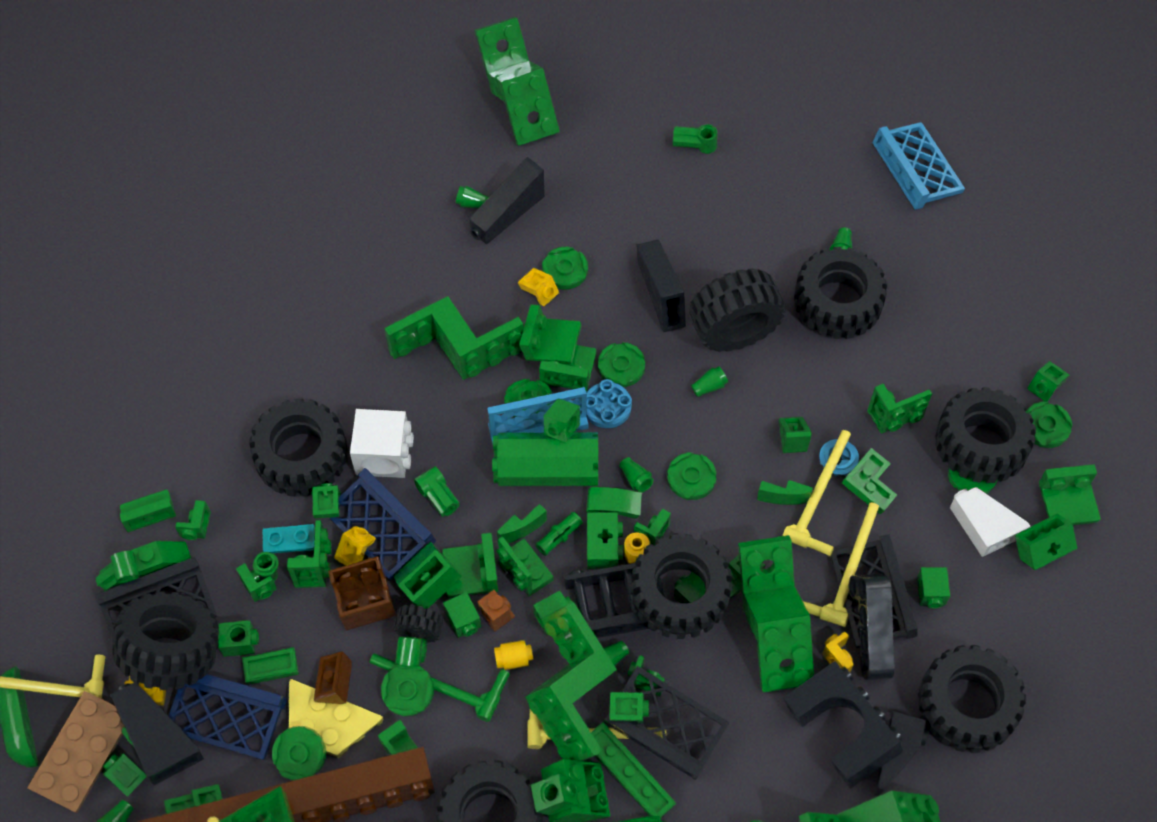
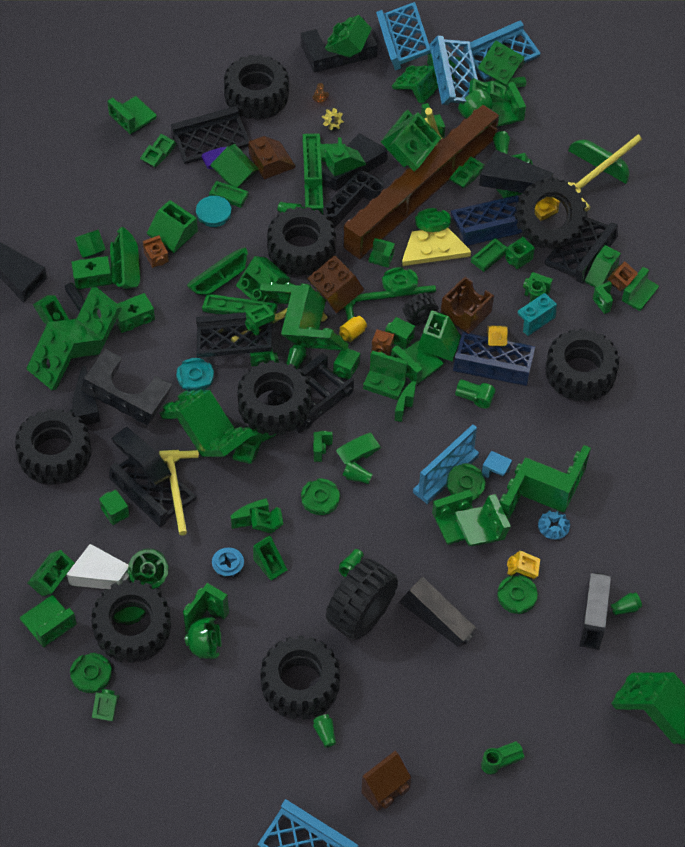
camera: 145 degrees right, 5 degrees down
medium nougat plate [27,691,125,813] -> none
green piece [96,551,140,591] -> none
green bracket [287,520,332,588] -> none
green bracket [313,483,341,519] -> none
reddish brown slope [314,651,352,704] -> none
white brick [350,409,414,478] -> none
green piece [396,637,427,666] -> none
green brick [492,432,598,486] -> none
green brick [531,774,579,815] -> none
green pin [535,512,583,556] -> none
green brick [544,398,580,442] -> none
dark azure tile [586,379,632,428] -> none
green brick [587,513,623,569] -> none
green tile [598,342,645,387] -> none
yellow brick [624,533,650,564] -> none
light yellow bar [783,430,851,556] -> none
yellow bracket [822,632,854,672] -> none
green plate [842,448,897,515] -> none
none -> green cylinder [128,548,169,589]
none -> teal tile [176,358,214,392]
none -> green cylinder [185,617,221,659]
none -> green bracket [250,507,283,533]
none -> reddish brown piece [307,256,364,314]
none -> reddish brown slope [361,750,411,811]
none -> dark azure panel [482,451,512,478]
none -> dark azure gear [538,510,570,540]
none -> dark orange brick [607,261,638,291]

